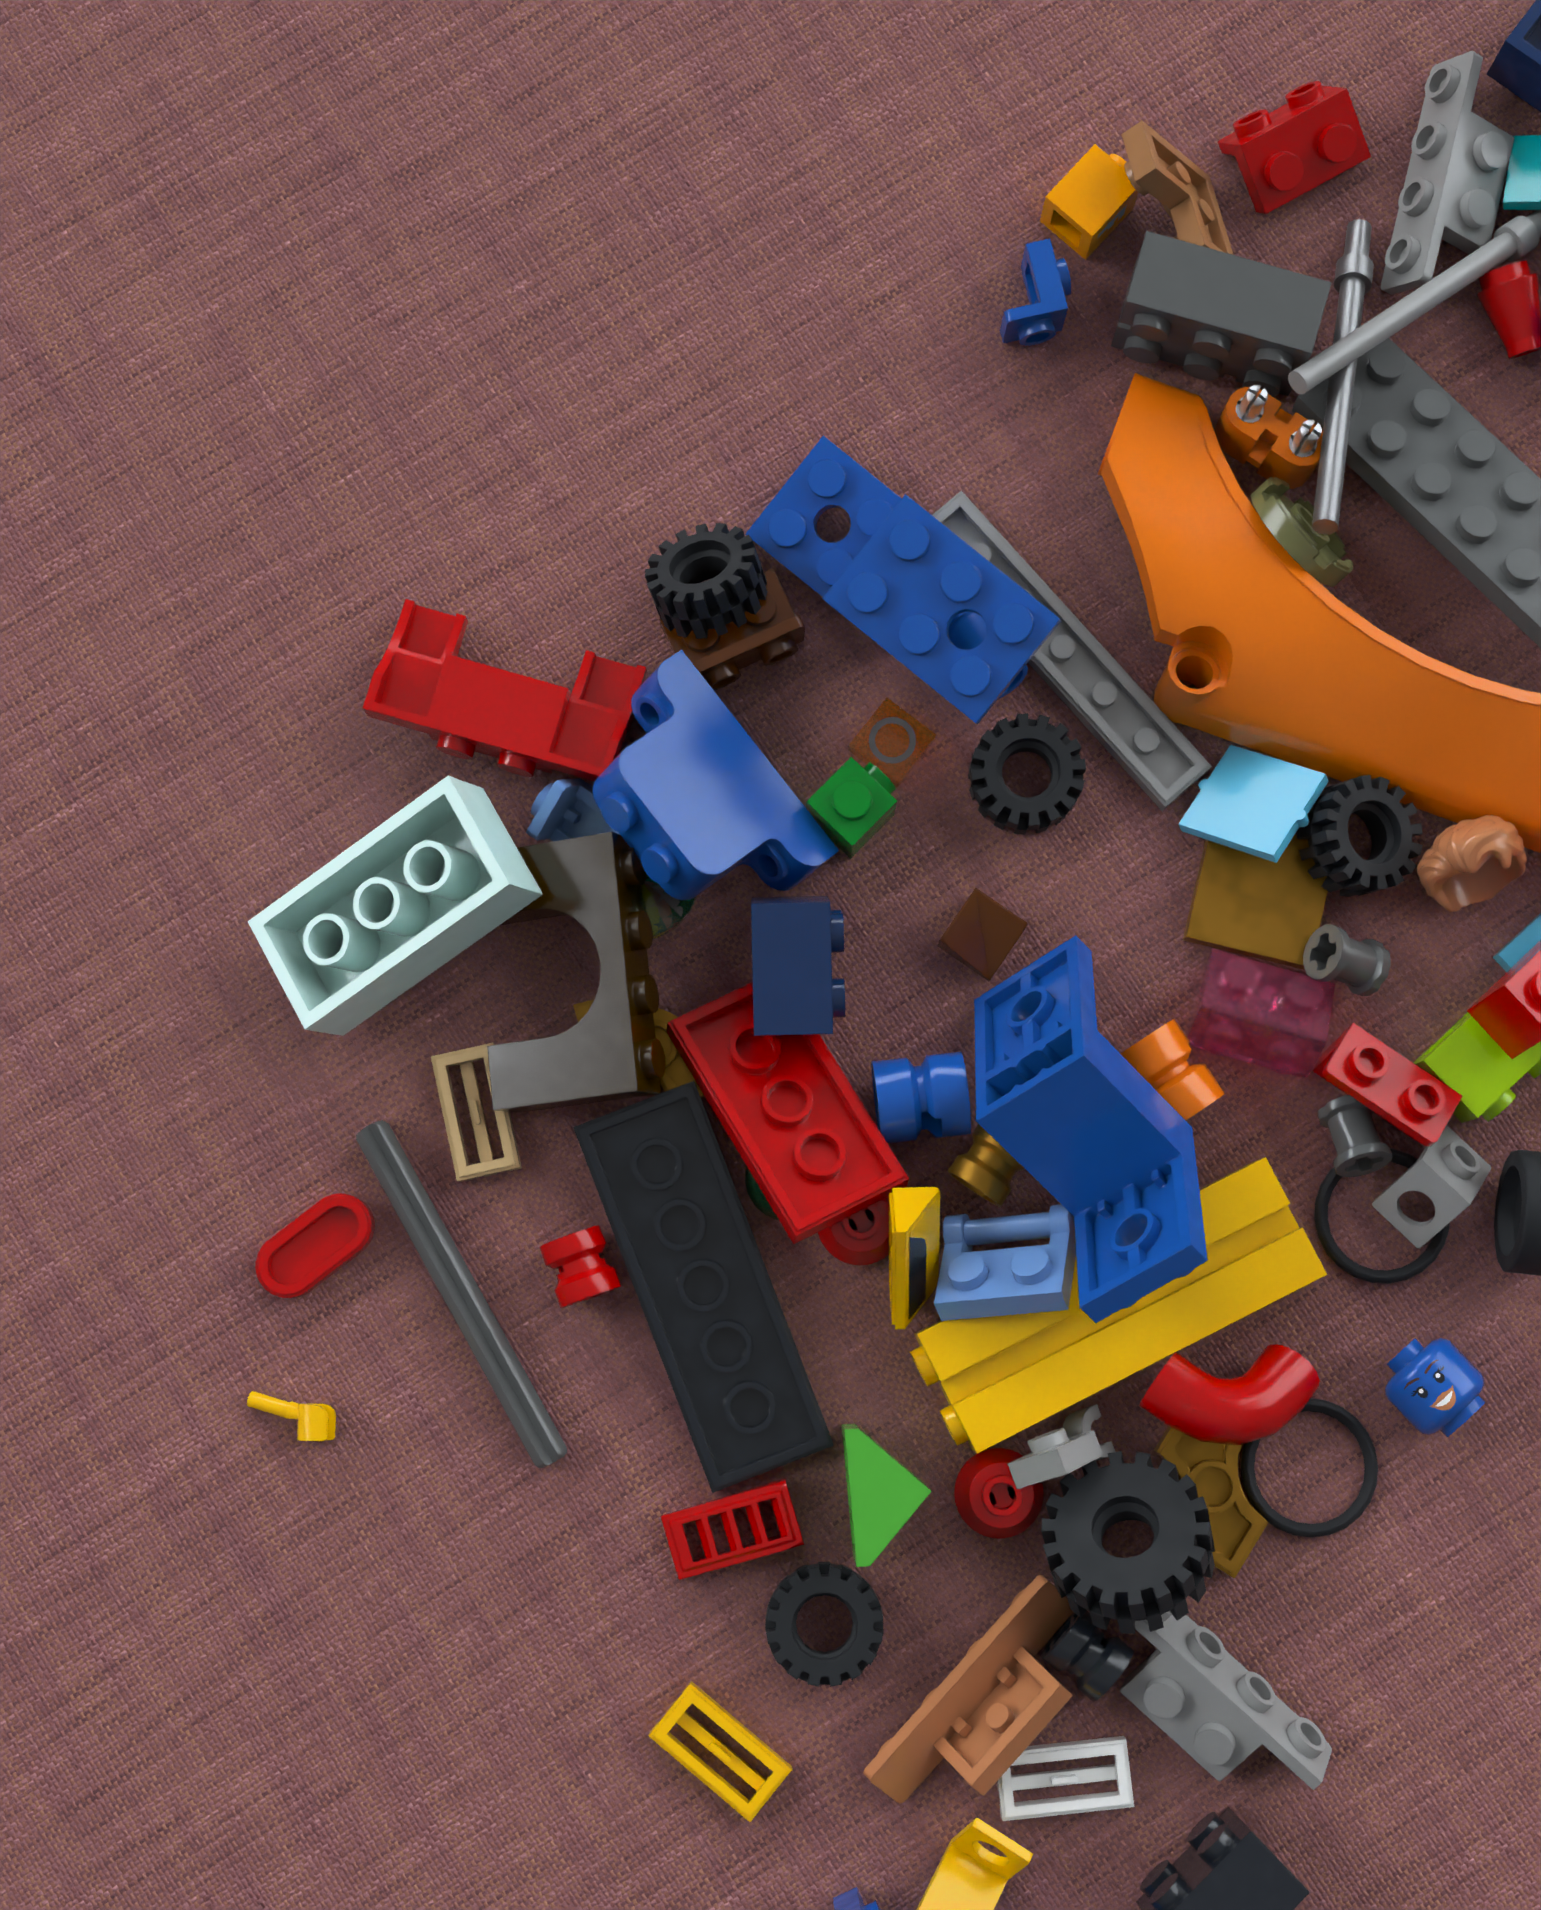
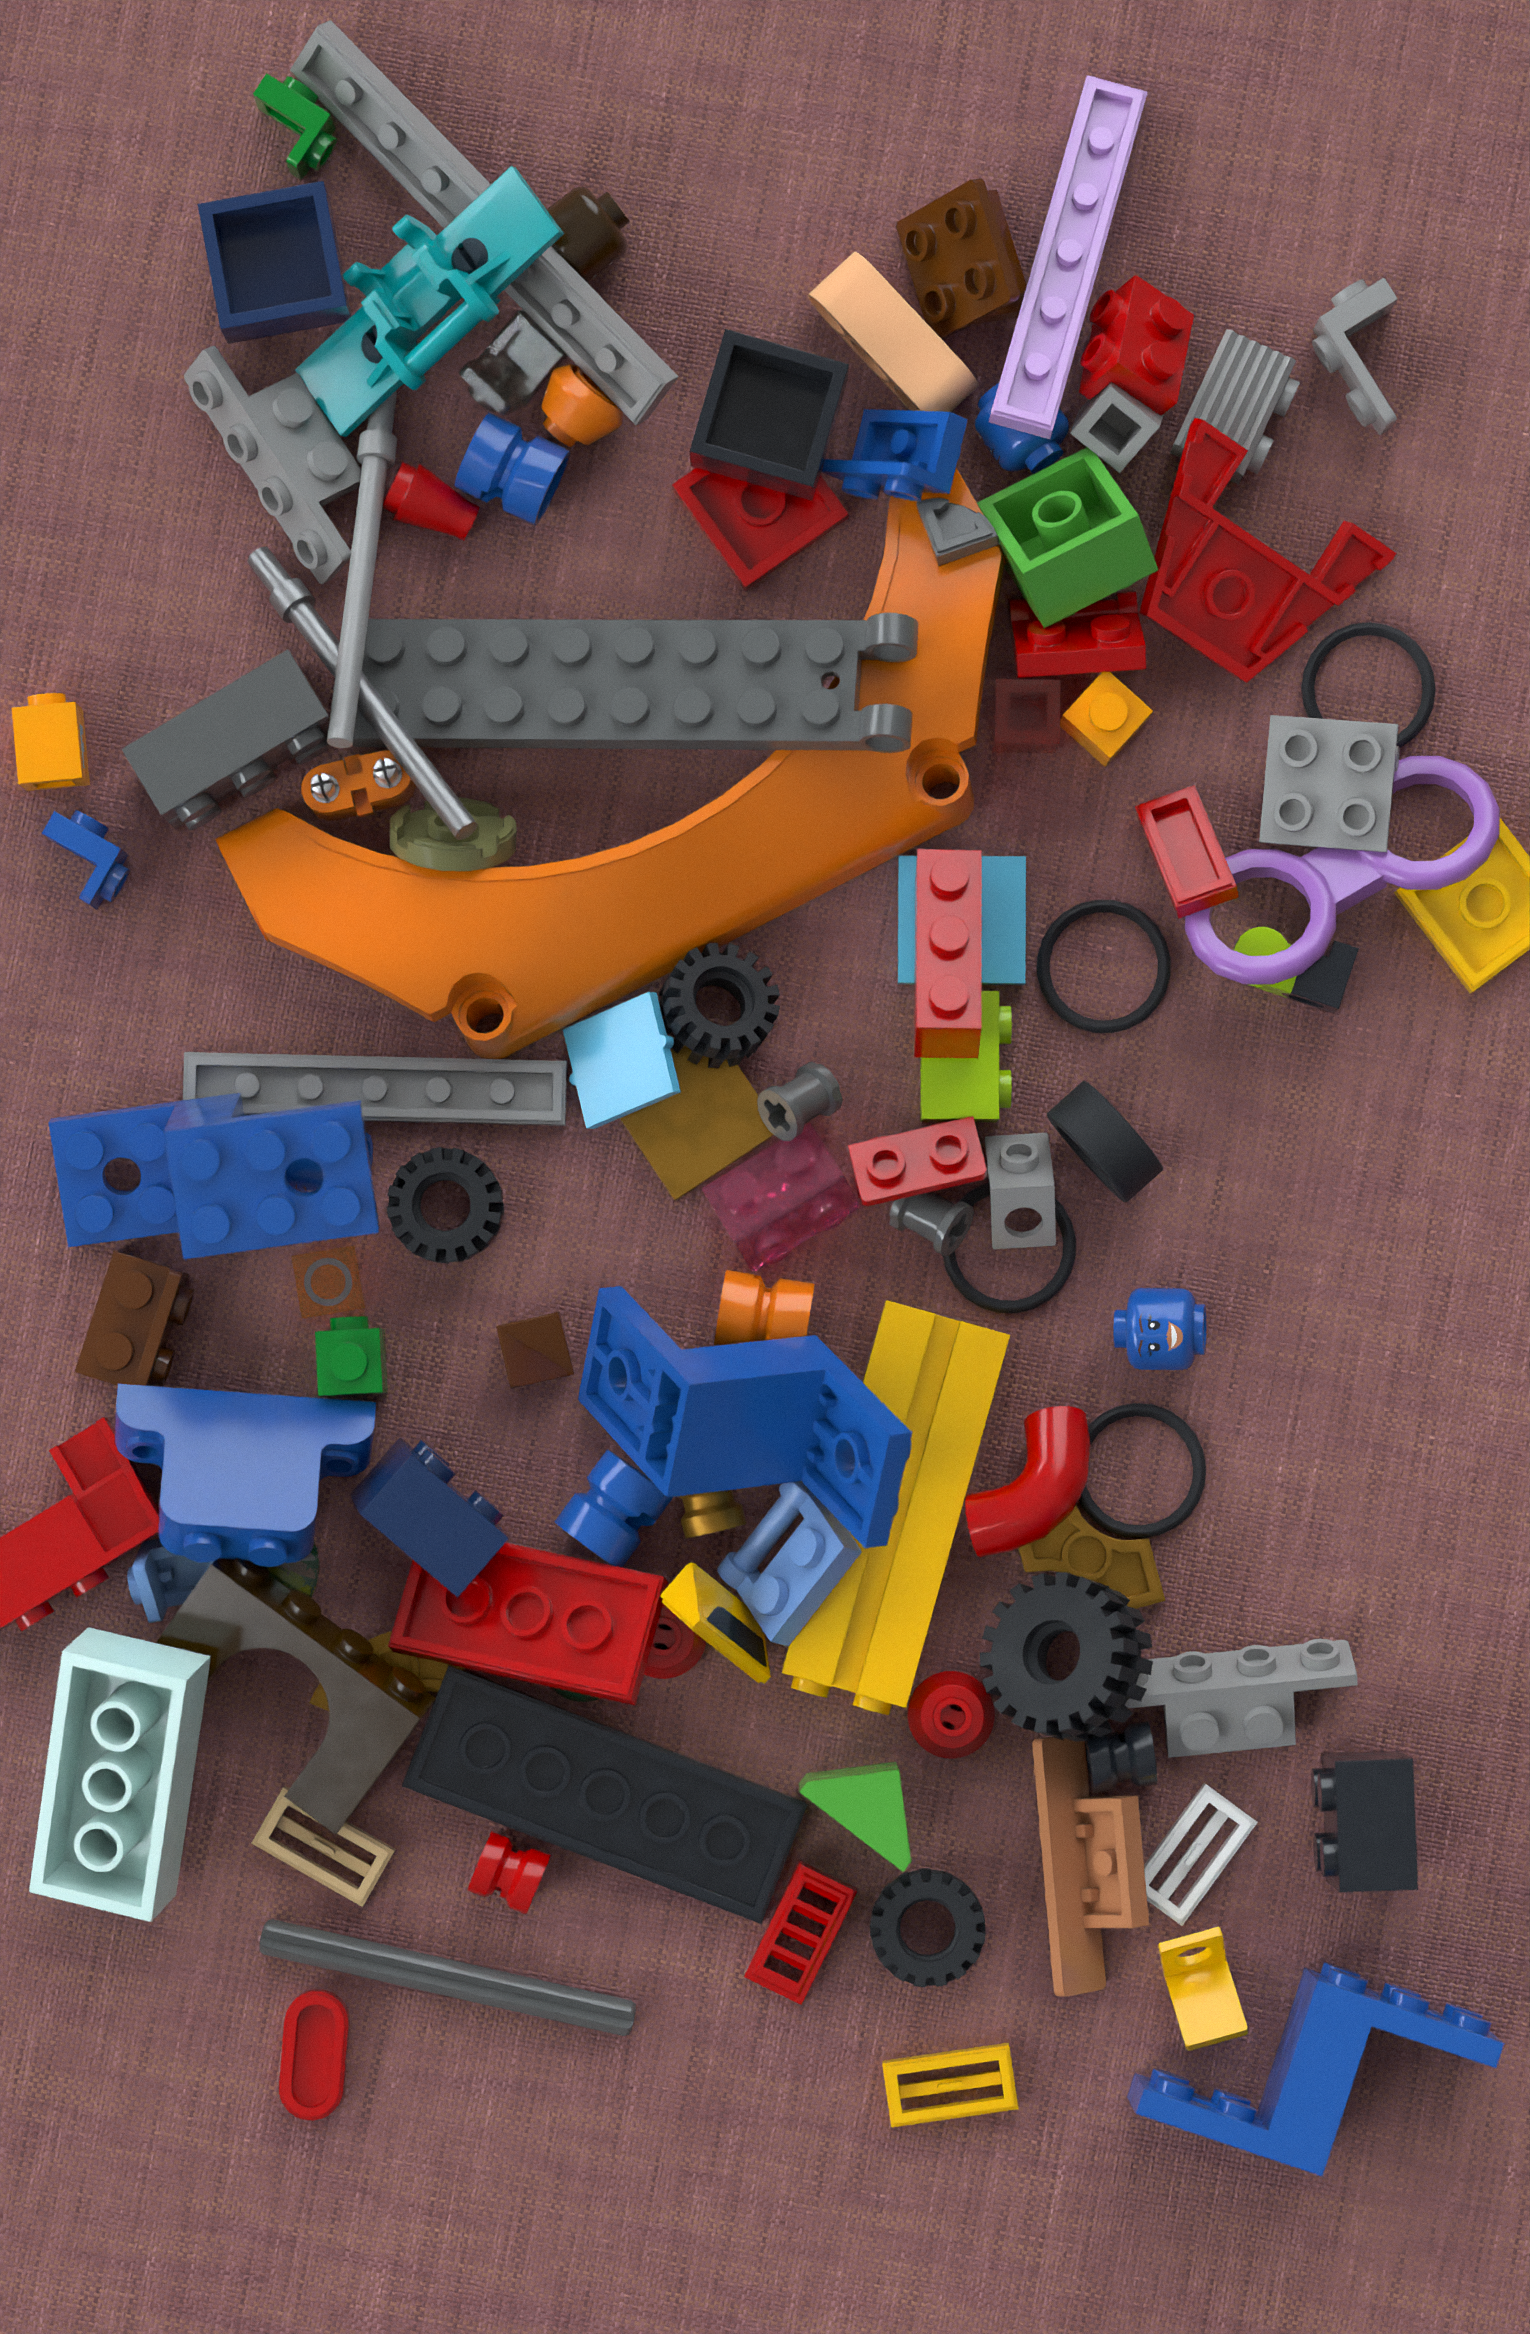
camera: 50 degrees left, 5 degrees up
yellow hand [247,1391,336,1441] -> none
black tyre [645,523,768,639] -> none
light grey plate [1007,1404,1115,1489] -> none
medium nougat plate [1121,120,1233,255] -> none
red bracket [1218,81,1371,214] -> none
nougat hair [1417,815,1527,912] -> none

